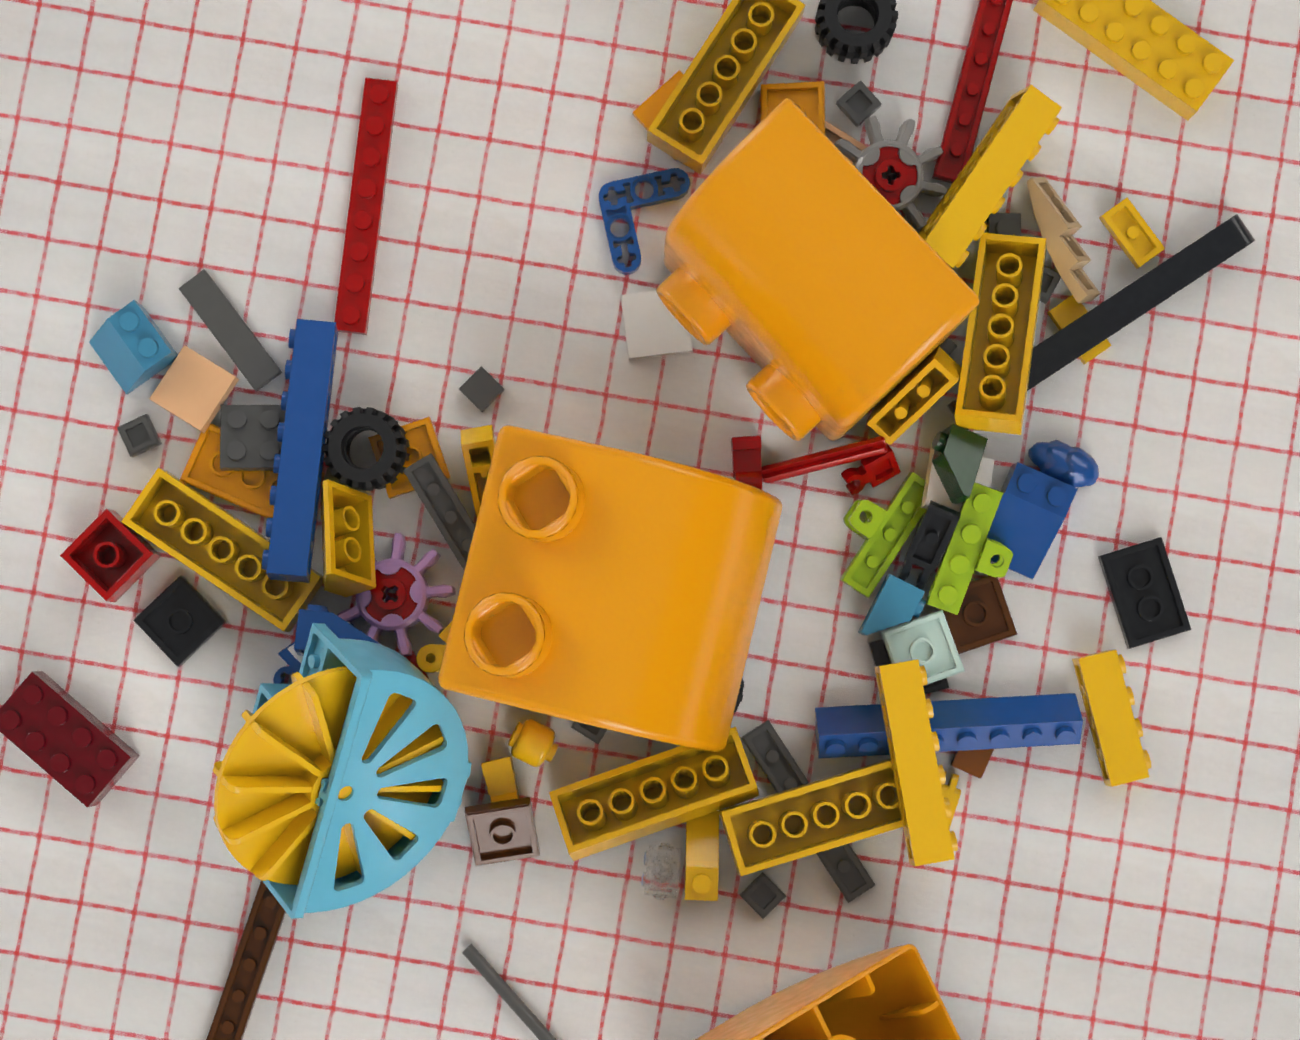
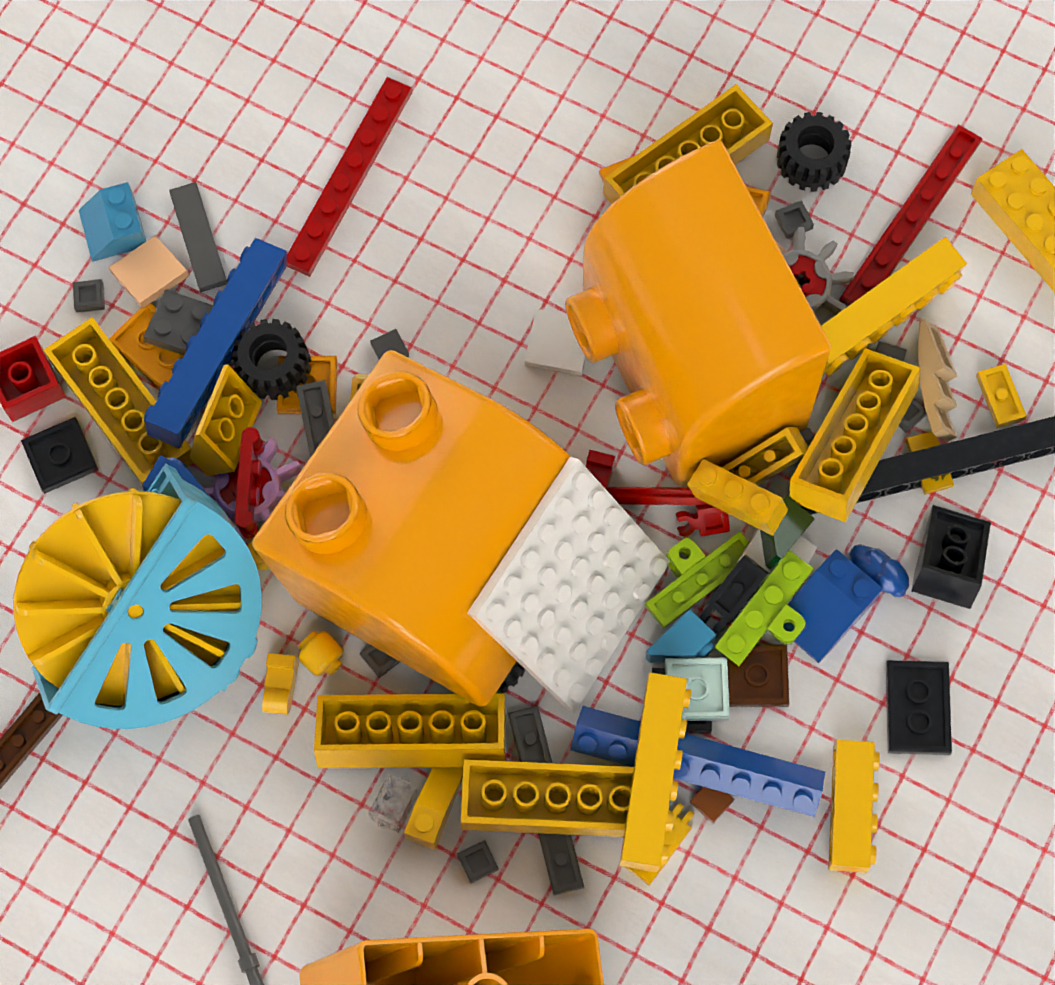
camera: 25 degrees right, 15 degrees down
tile [465,797,540,866] -> none
blue beam [599,168,690,275] -> none
none -> red plate [235,427,265,539]
none -> white plate [467,457,670,712]
none -> yellow brick [687,459,788,536]
none -> black slope [911,505,991,609]

